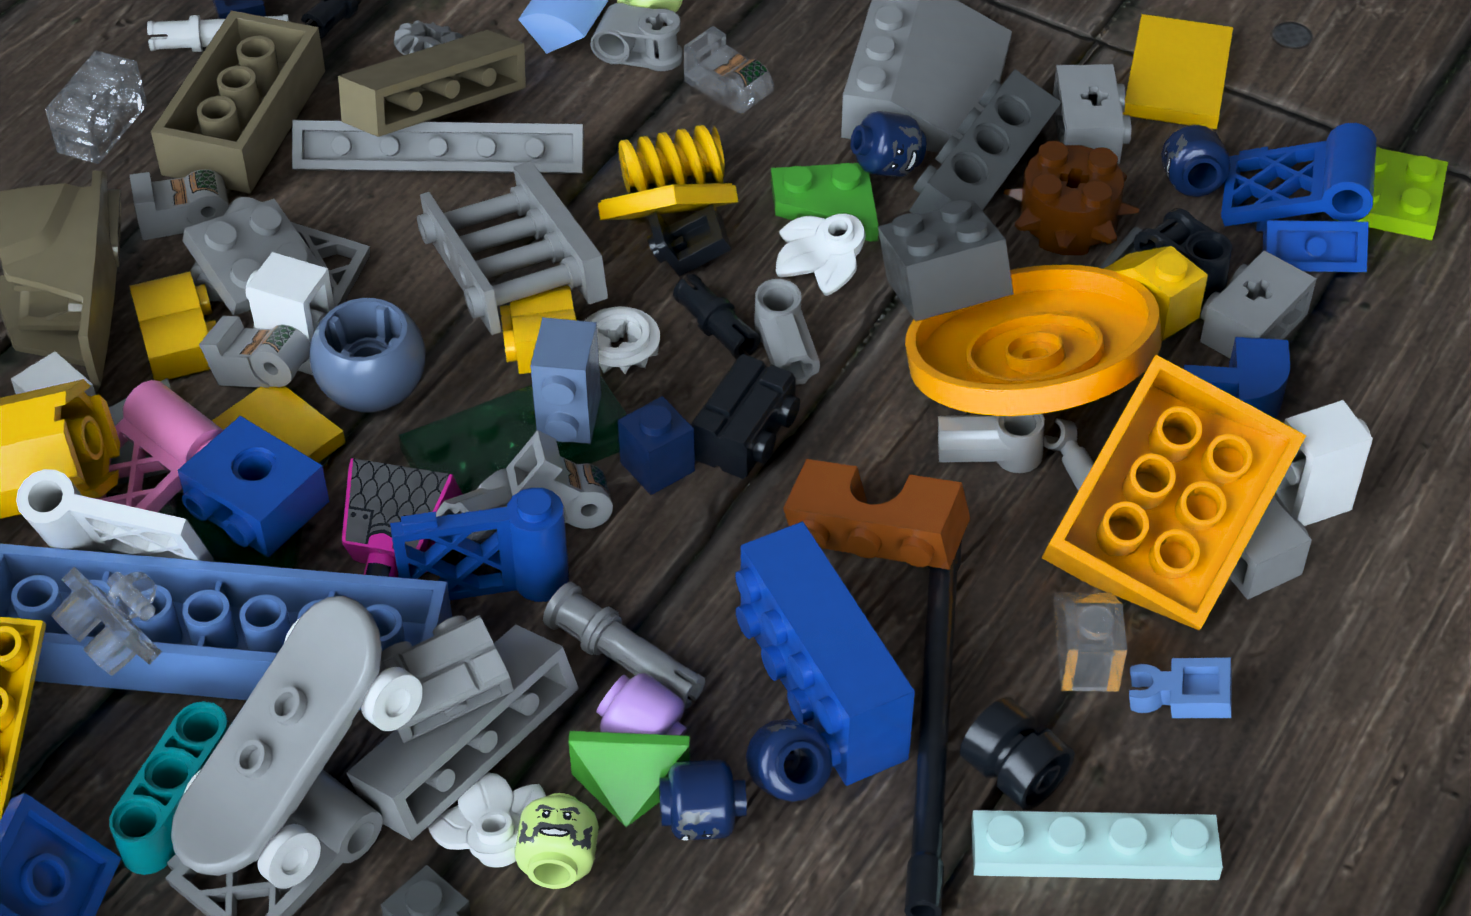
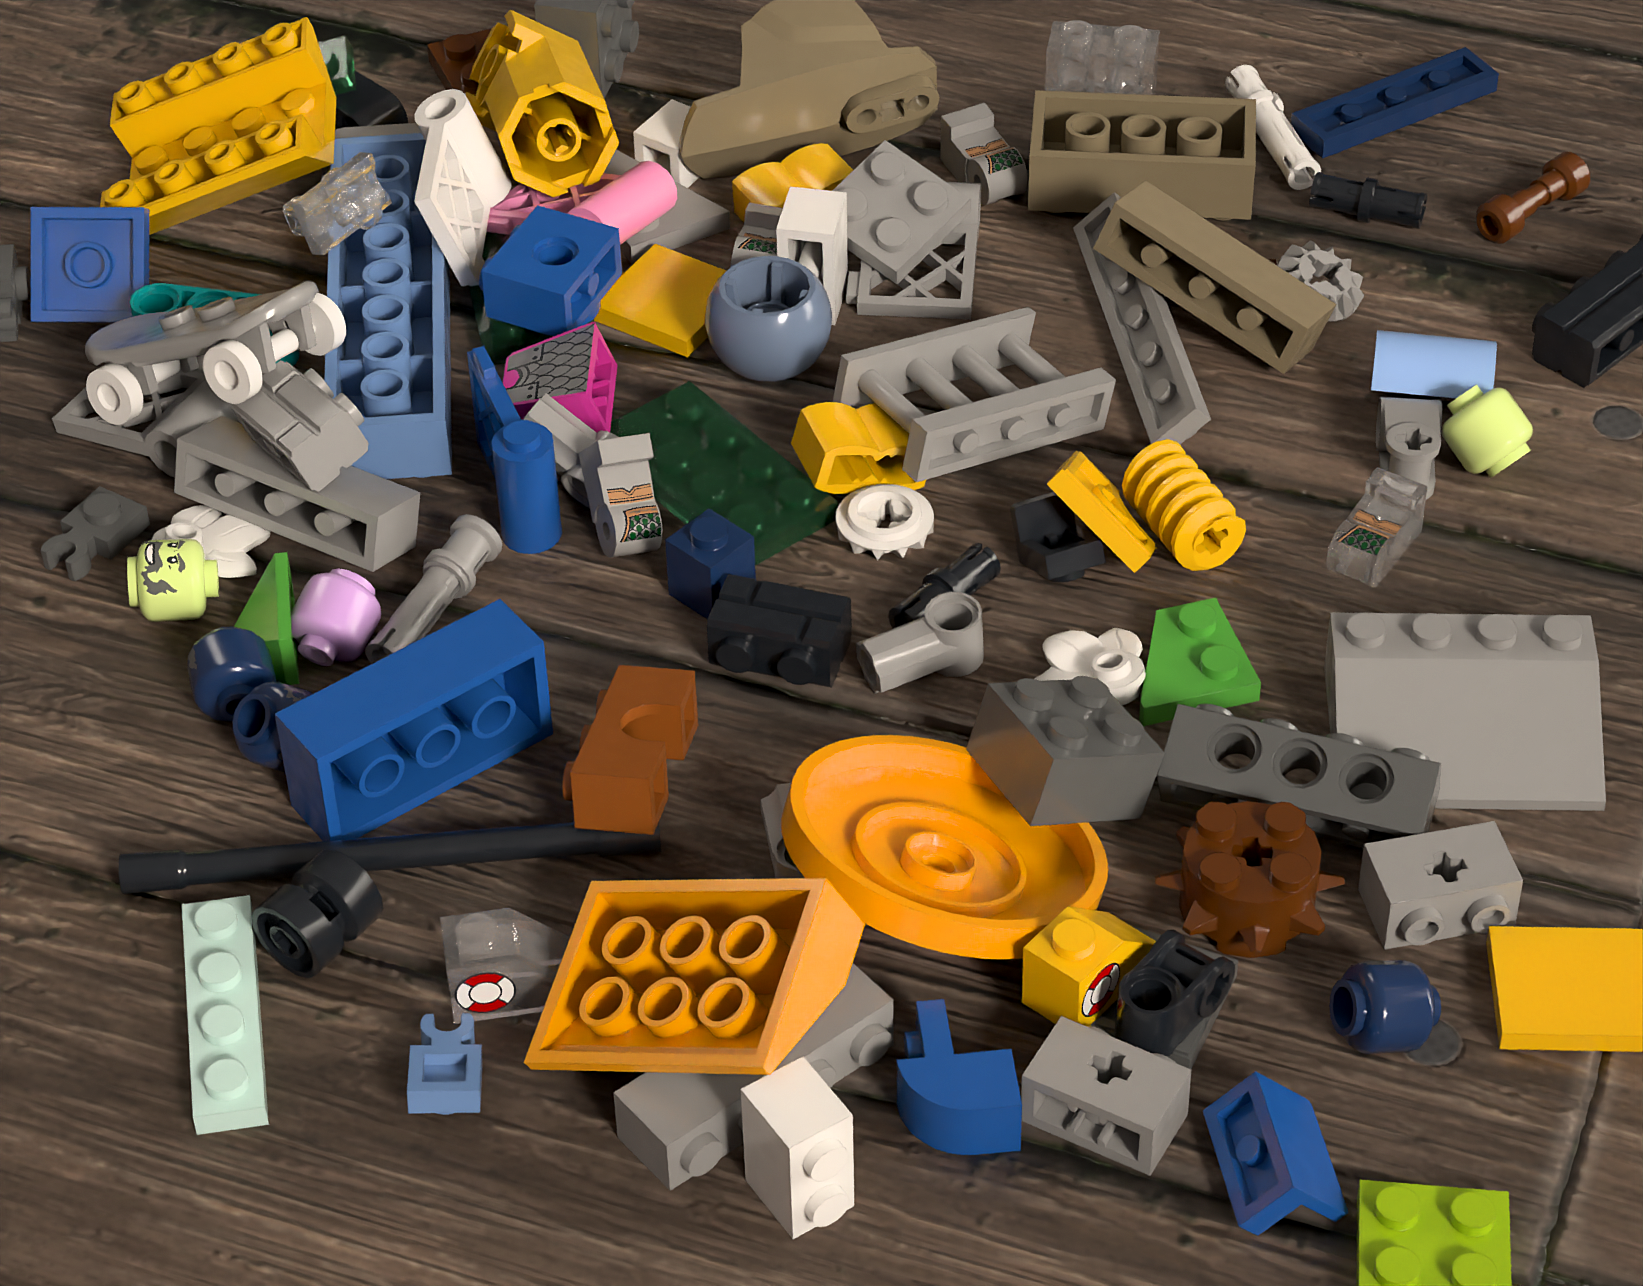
camera: 80 degrees right, 5 degrees down
sand blue brick [530,317,601,444] -> none
dark blue head [851,111,927,178] -> none
blue piece [1221,123,1377,227] -> none

